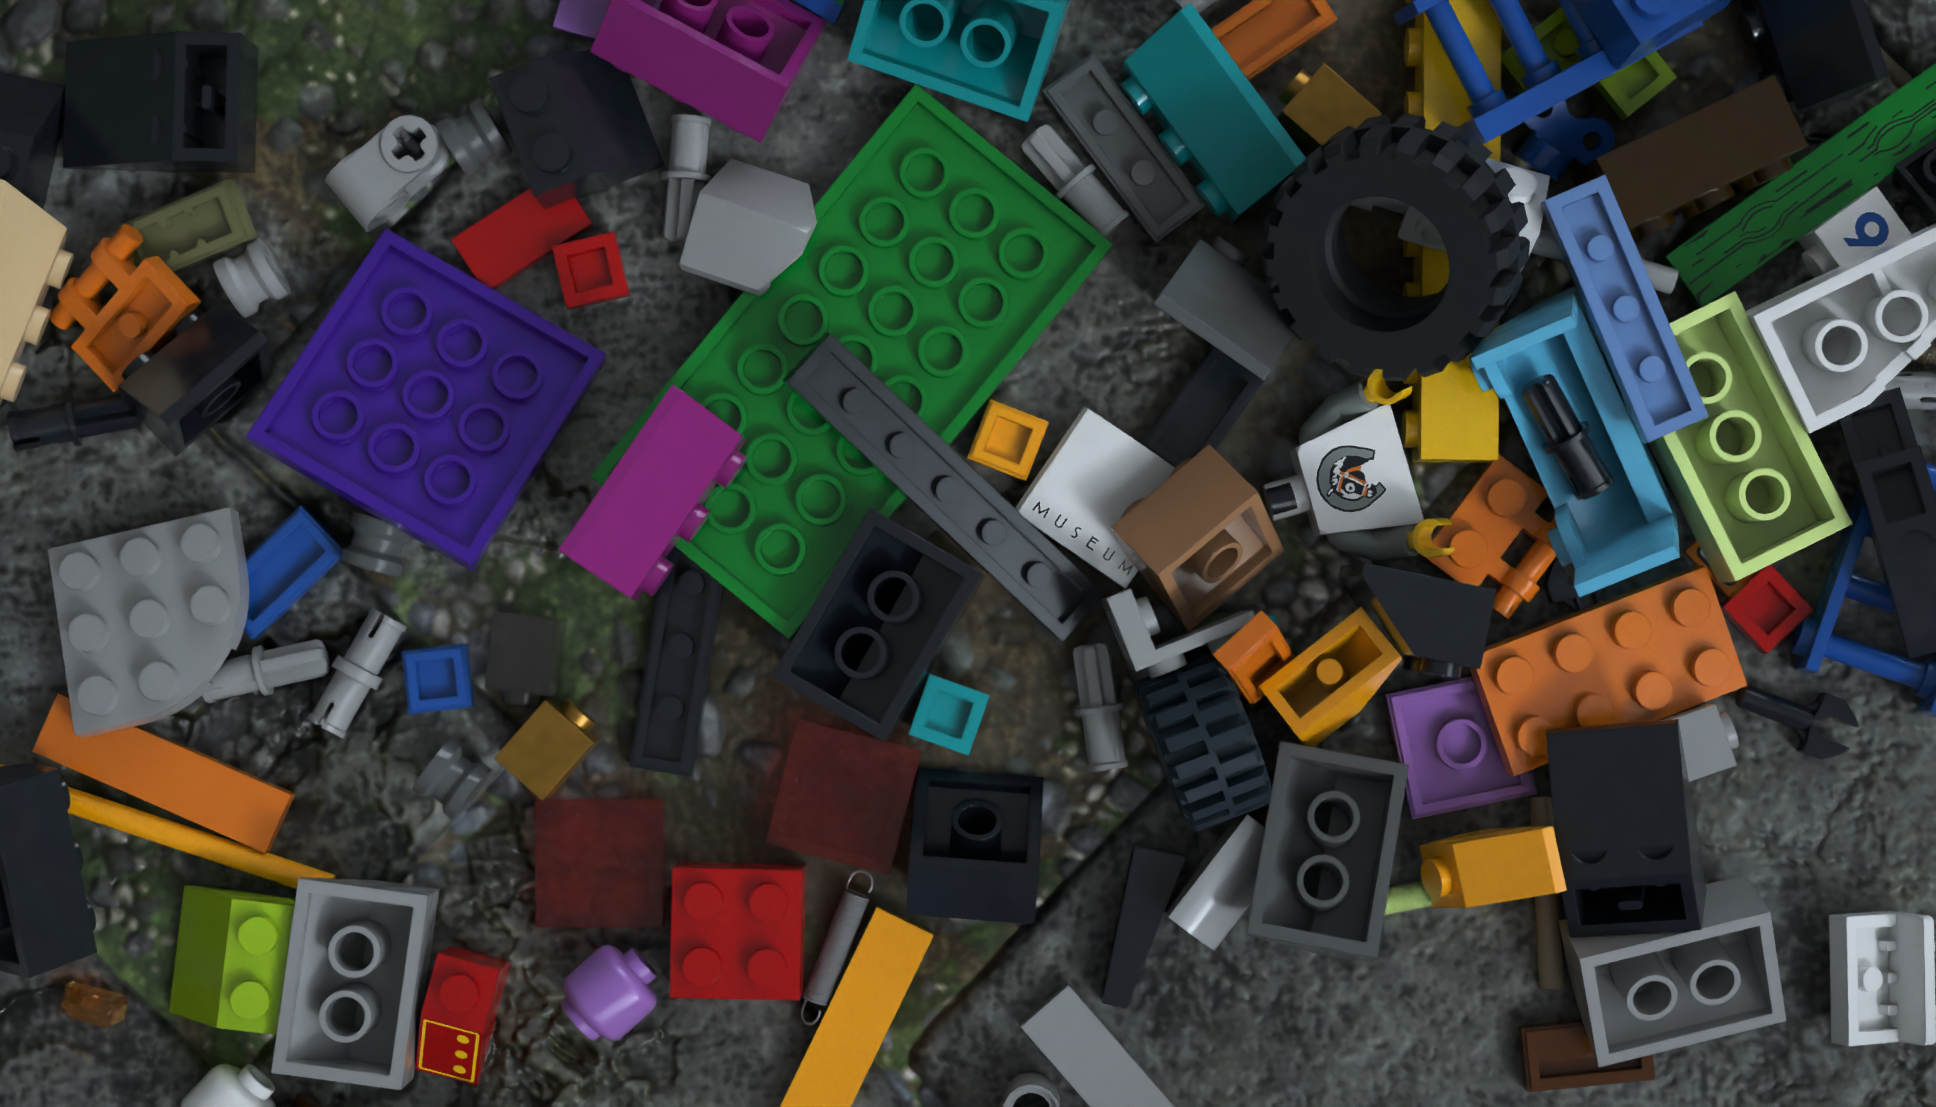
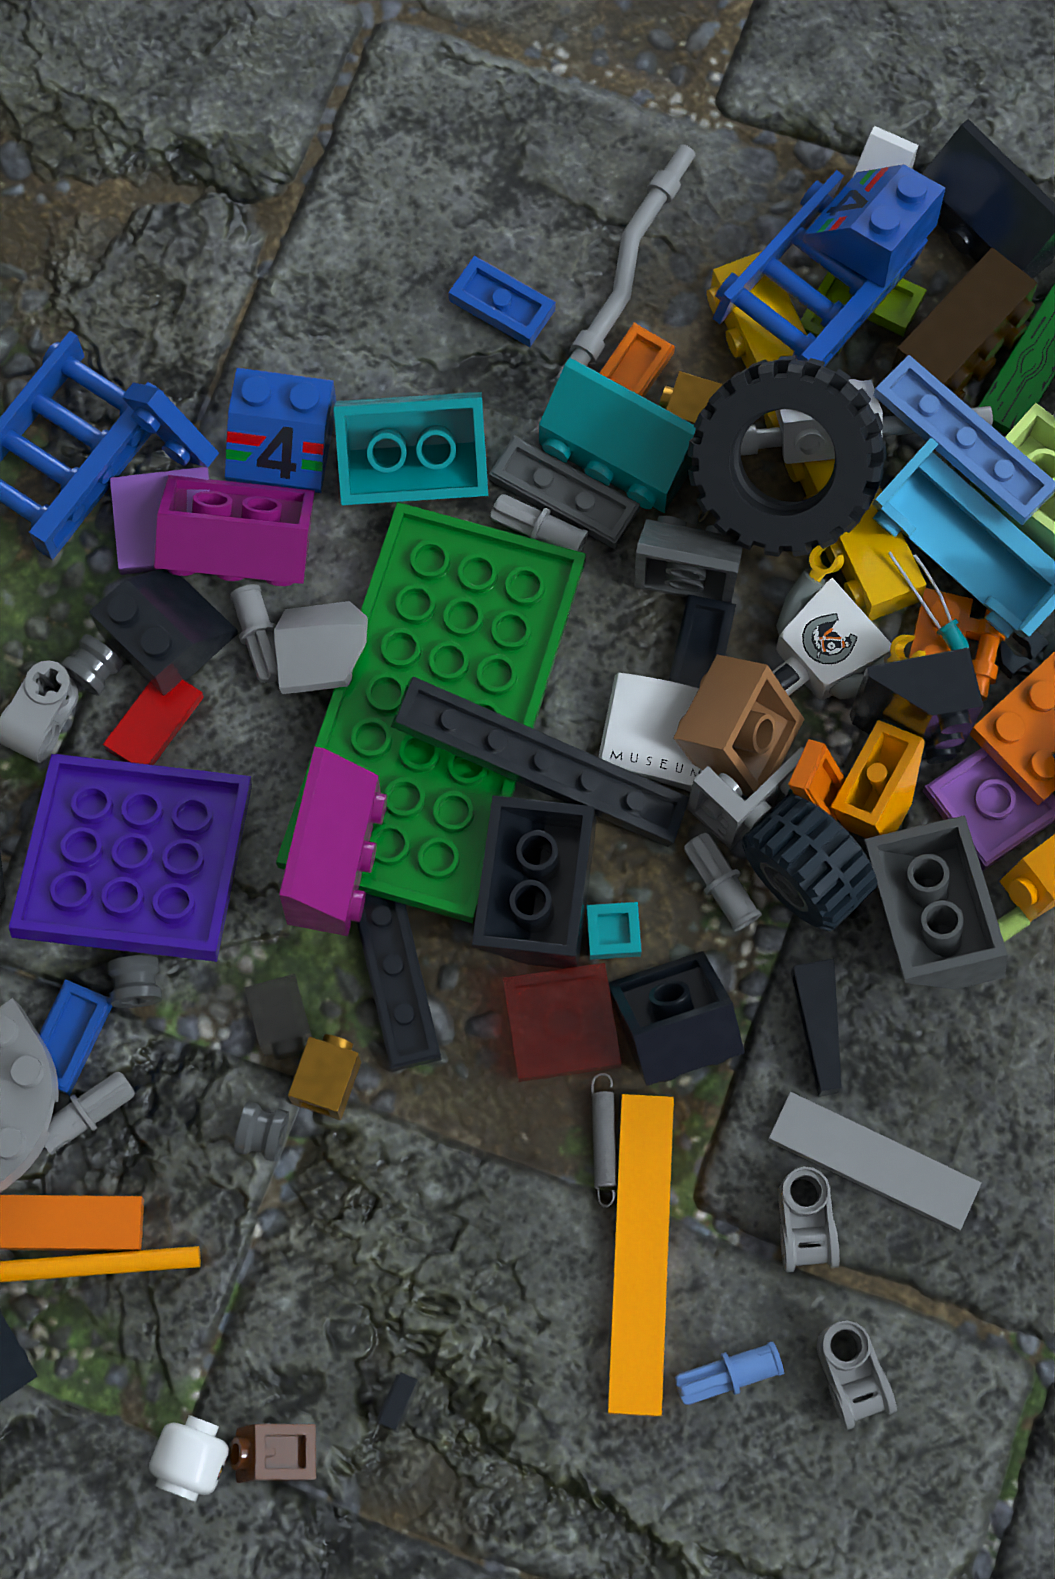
camera: 30 degrees left, 15 degrees down
clear orange tile [60,981,129,1028] -> none
lime slope [169,885,296,1035] -> none
light grey slope [271,877,440,1090] -> none
light grey pin [307,607,407,738] -> none
blue tile [401,644,475,714] -> none
red slope [415,945,512,1086] -> none
clear red plate [535,798,666,927] -> none
red plate [552,231,631,311] -> none
medium lavender head [561,945,658,1041] -> none
red brick [670,862,806,1001] -> none
light orange tile [967,399,1049,482] -> none
light grey brick [1165,813,1265,951] -> none
blue piece [1515,89,1615,182] -> none
black axle [1522,374,1614,500] -> none
none -> piece [888,551,969,651]

